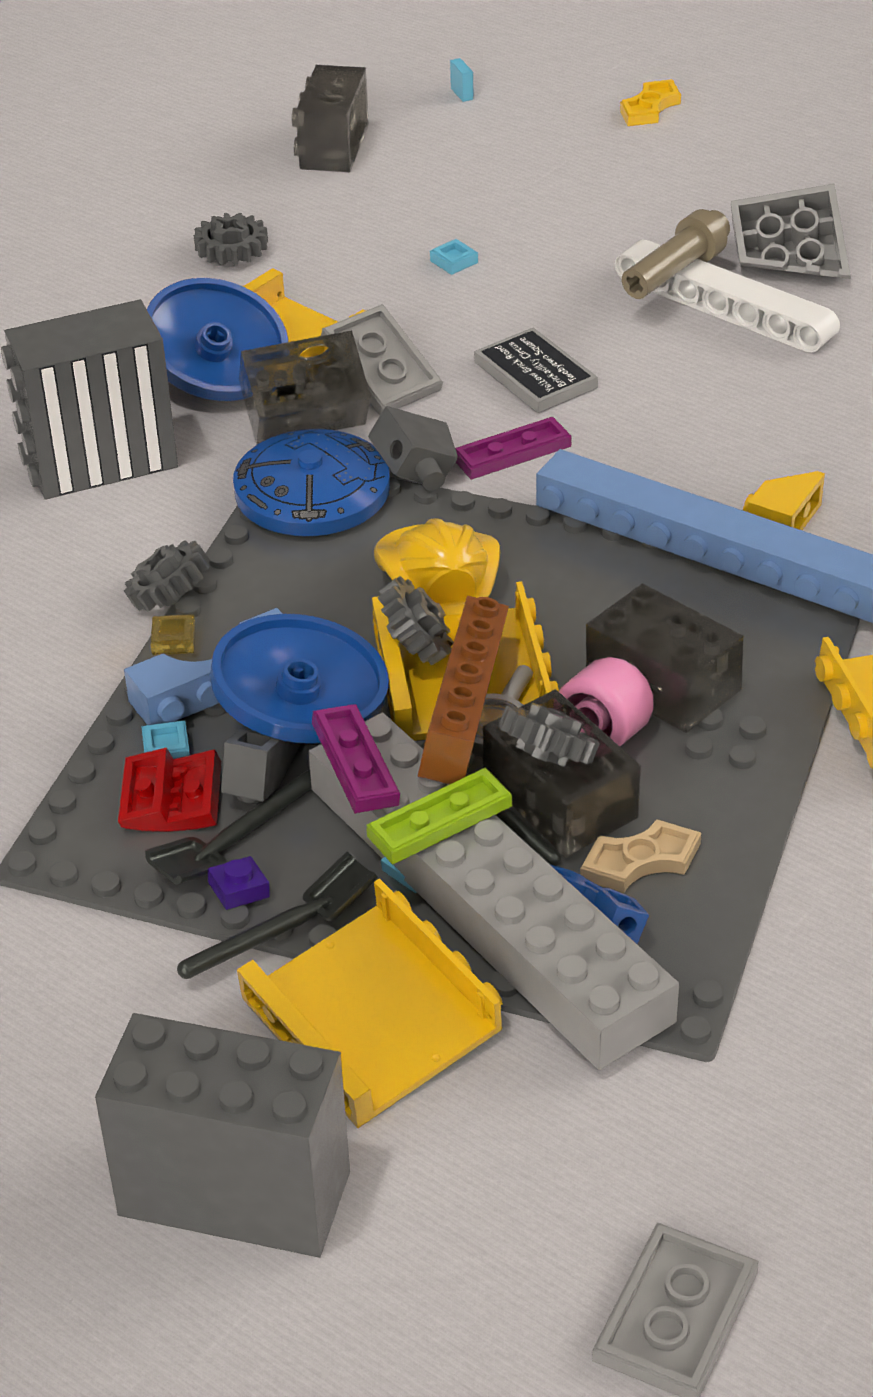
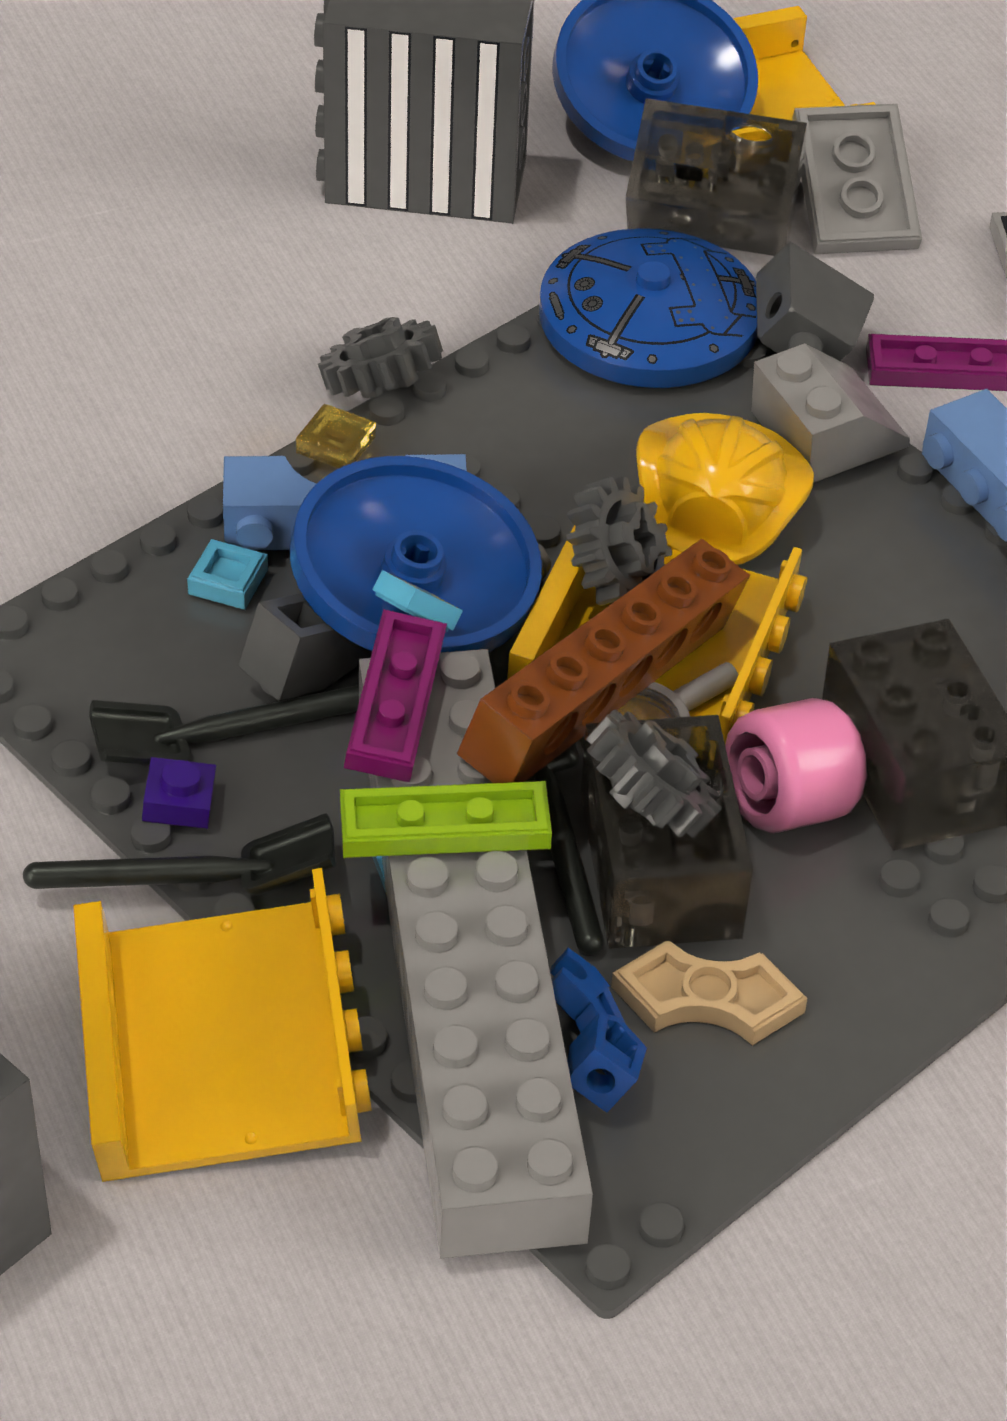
camera: 25 degrees right, 5 degrees up
red slope [118,747,222,832] -> none
none -> medium azure tile [372,570,463,632]
none -> light grey slope [751,343,910,483]

